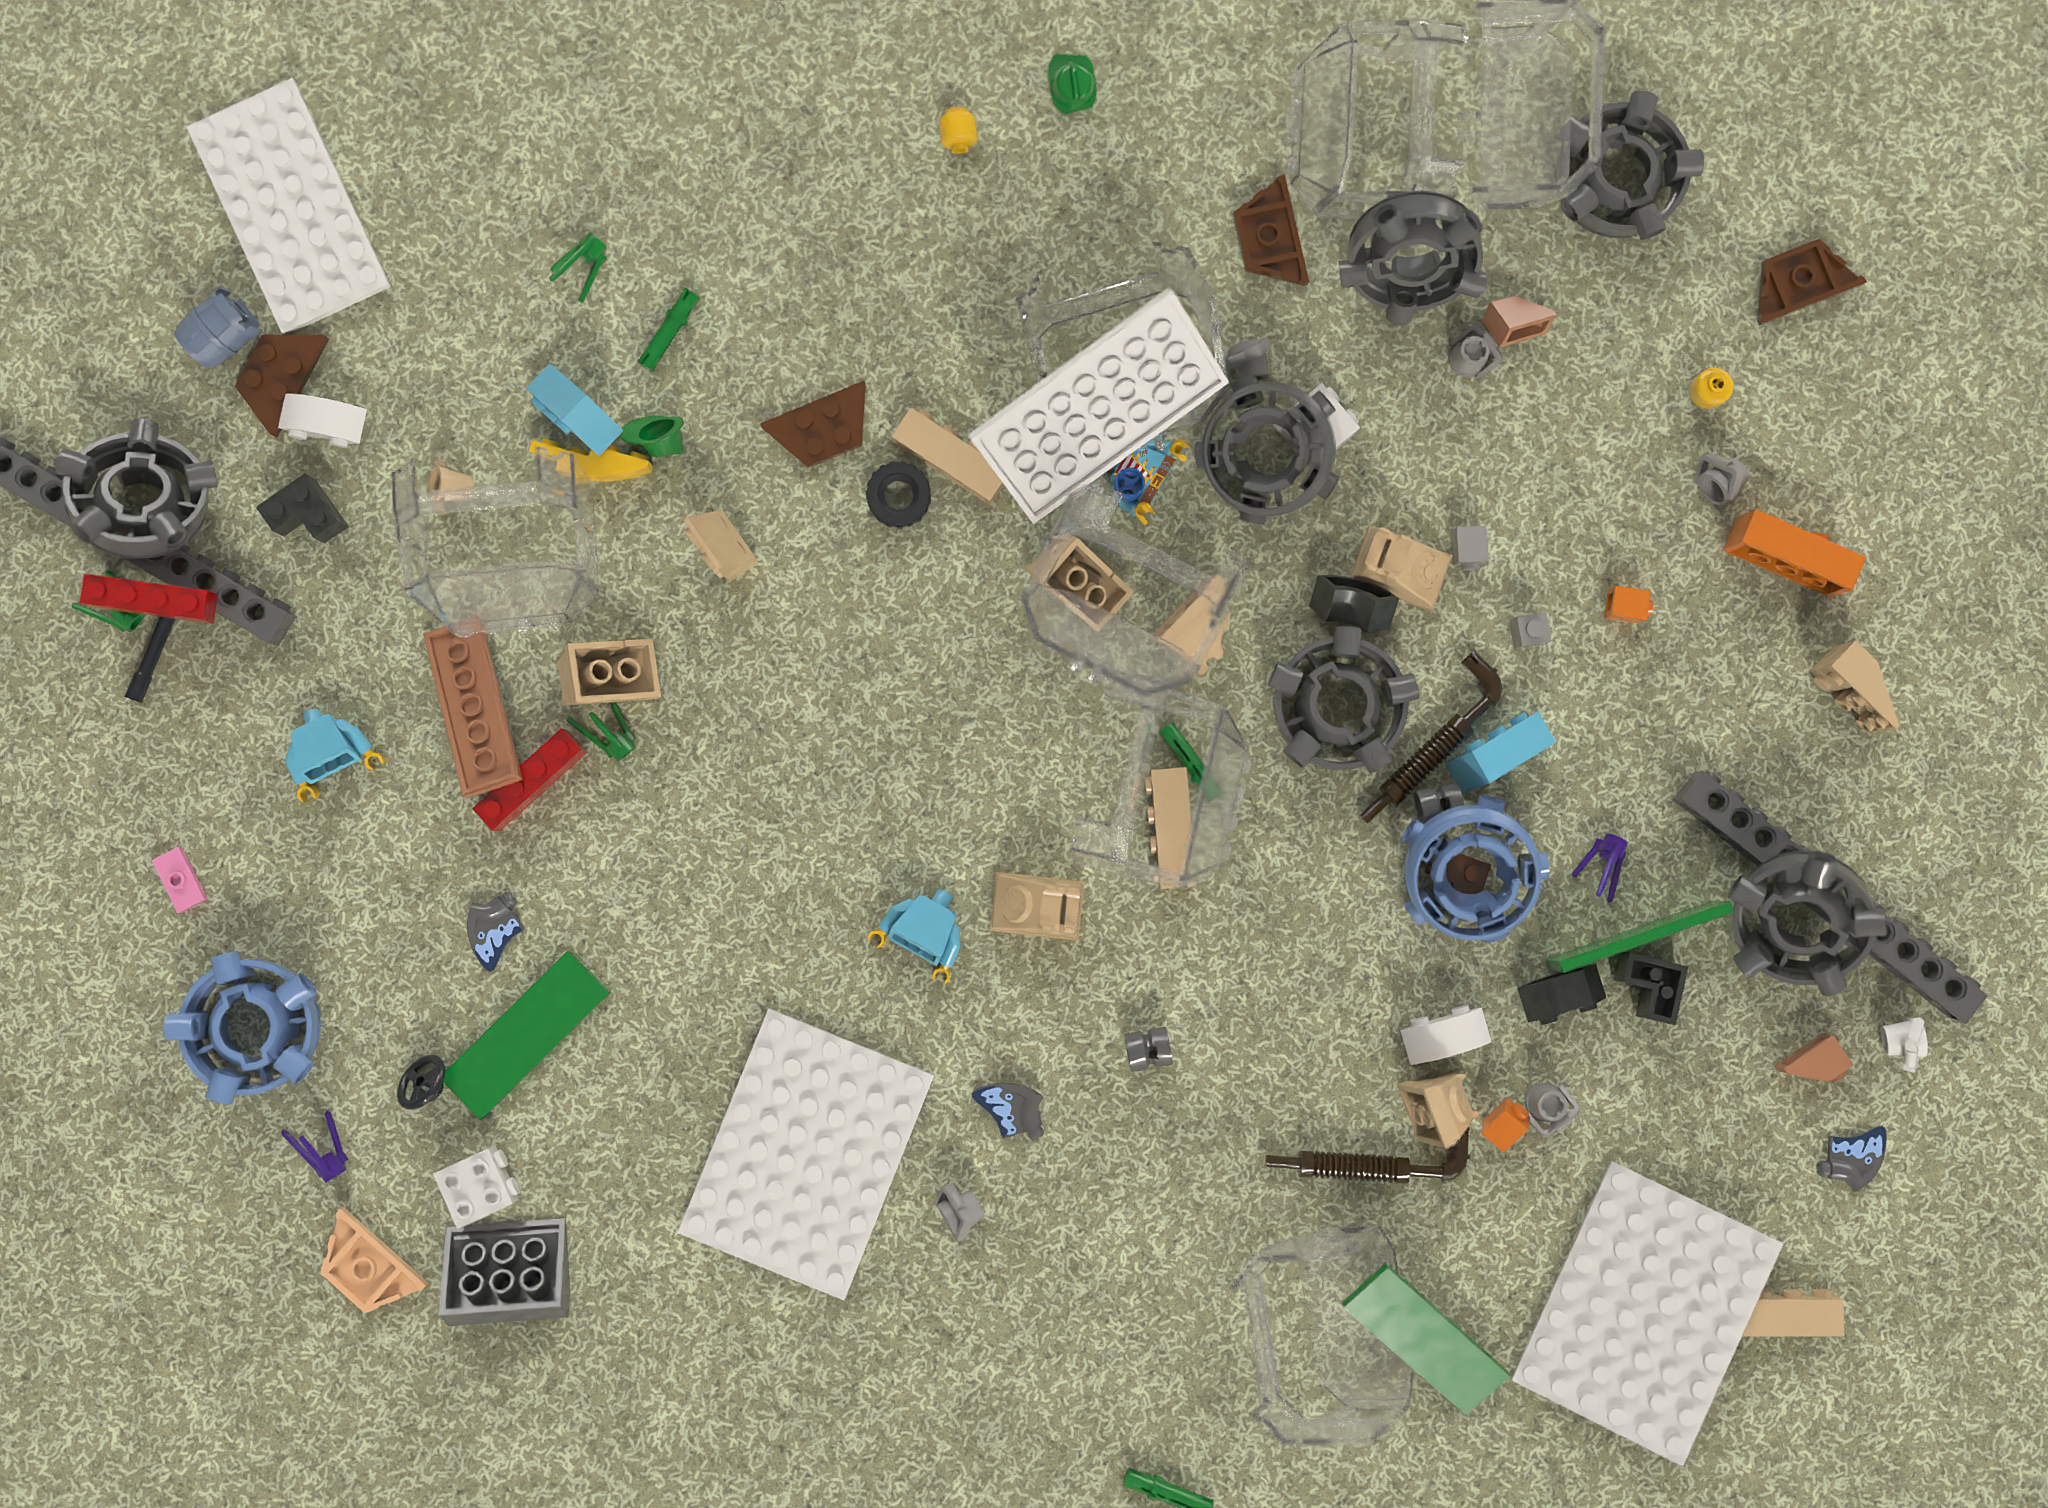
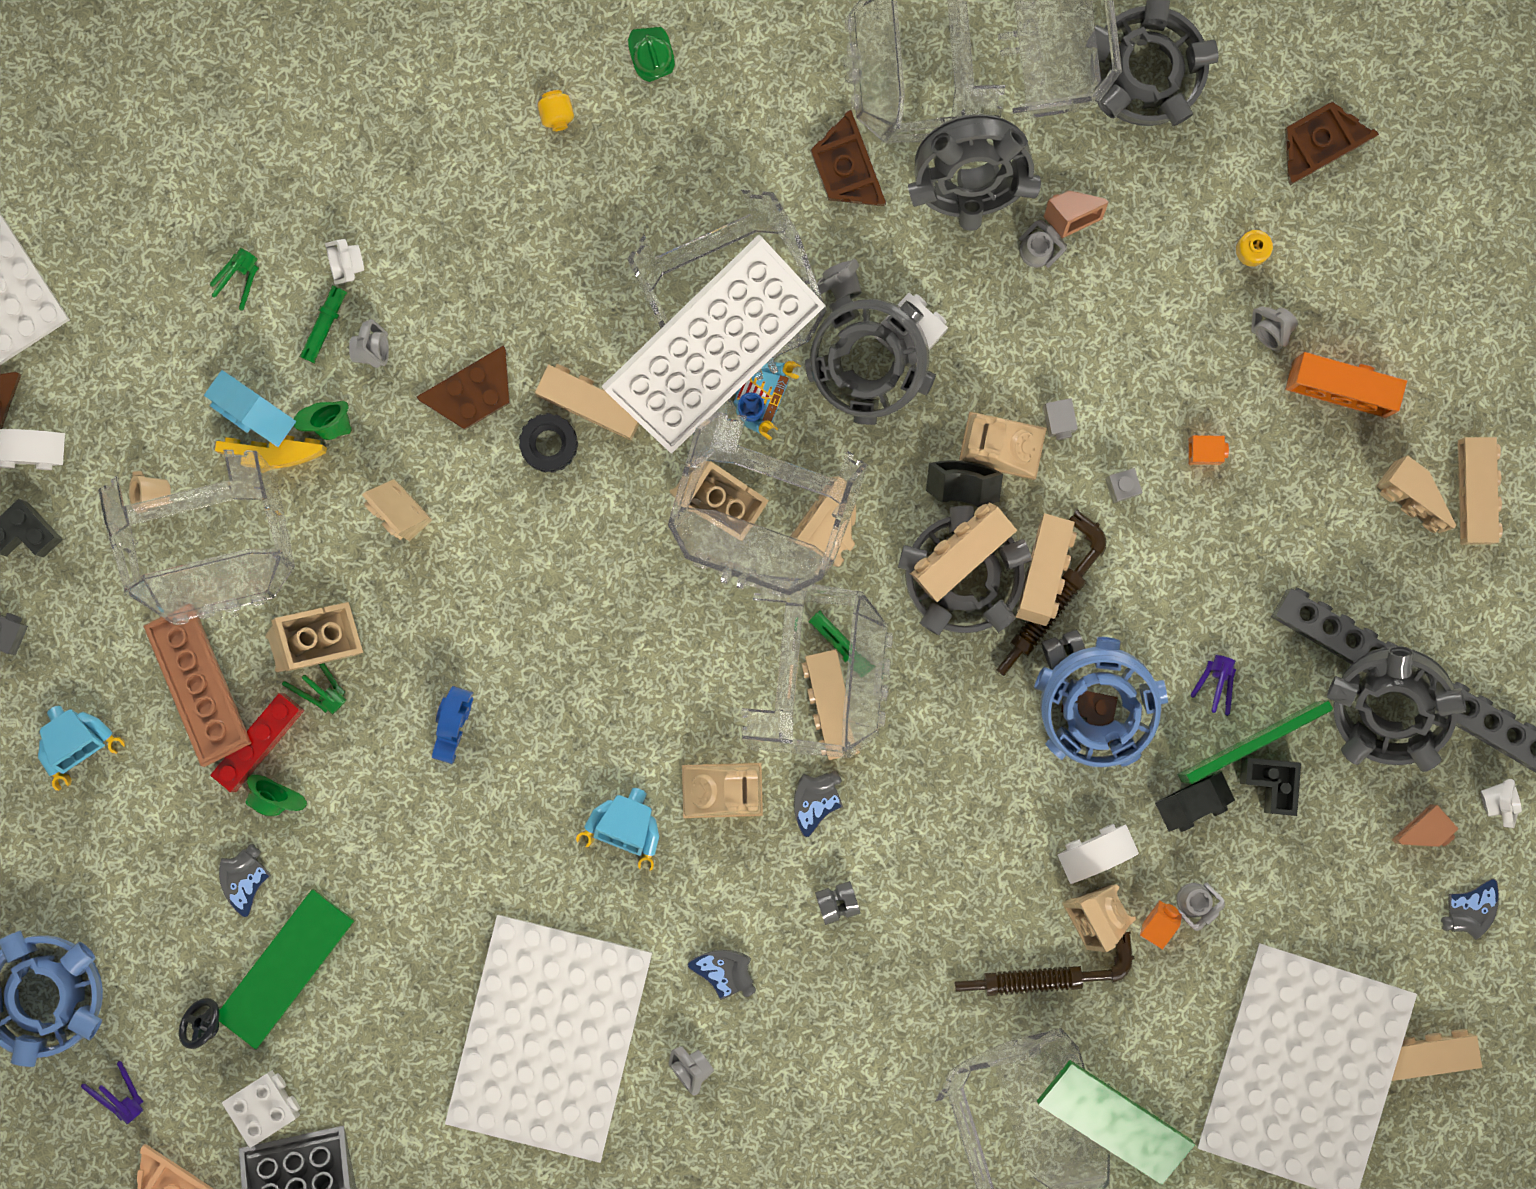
camera: 10 degrees left, 0 degrees up
medium azure wedge [1445,712,1556,795] -> none
none -> green piece [245,775,307,816]
none -> white piece [325,239,364,285]
none -> light grey piece [349,319,389,368]
none -> blue piece [432,686,473,764]
none -> dark grey arm [794,771,843,837]
none -> tan brick [910,502,1017,602]
none -> tan brick [1016,513,1077,626]
none -> tan brick [1458,437,1503,545]

